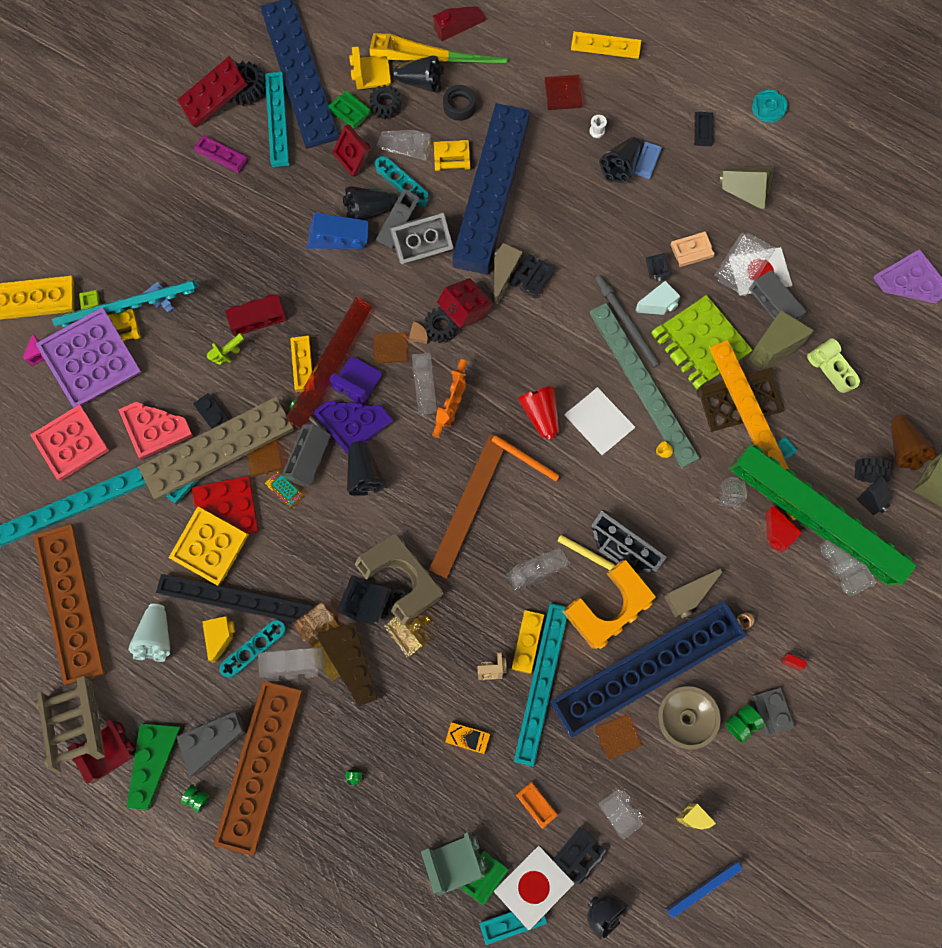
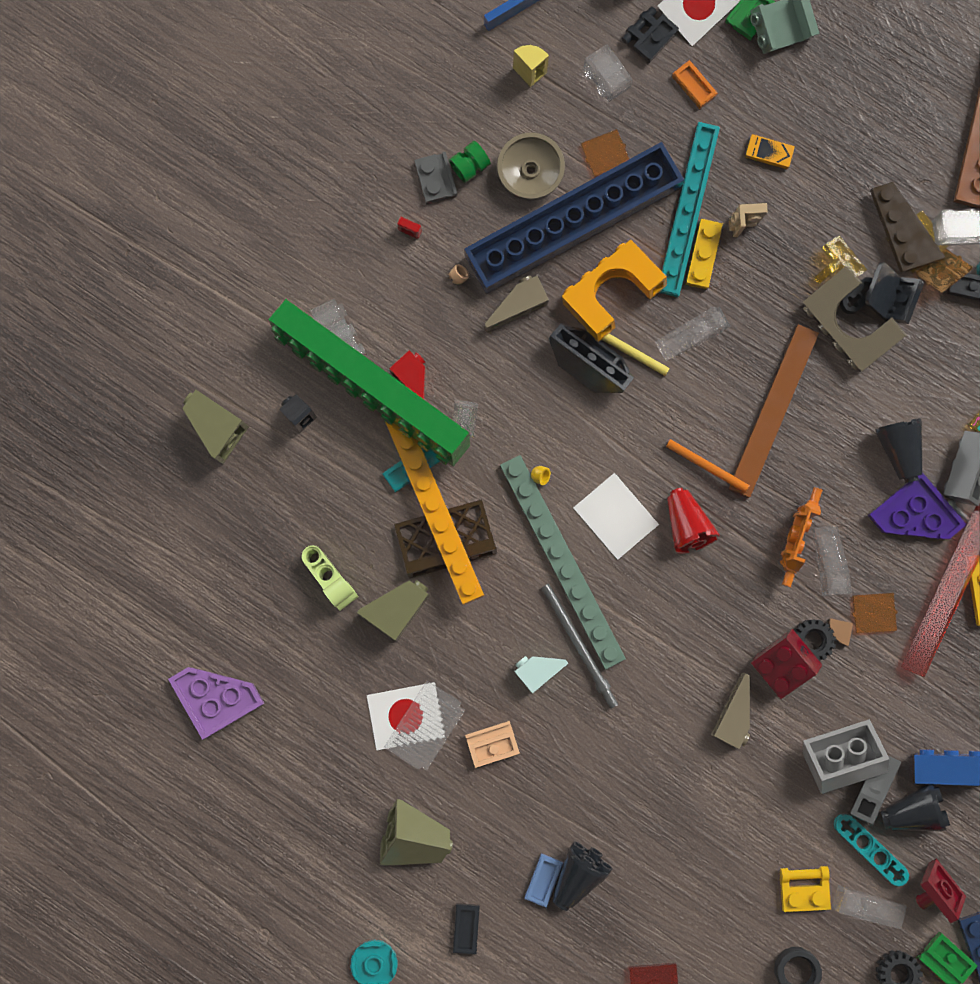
camera: 175 degrees right, 10 degrees up
dark purple bracket [329,357,382,404] -> none
green hinge [345,770,362,786] -> none
dark blue brick [452,103,530,275] -> none
black plate [510,254,555,299] -> none
white bush [589,115,607,138] -> none
black bracket [645,253,672,282] -> none
lime hinge [651,295,753,390] -> none
dark grey brick [749,270,806,321] -> none
black tyre [854,458,892,483] -> none
reddish brown cone [891,416,937,471] -> none

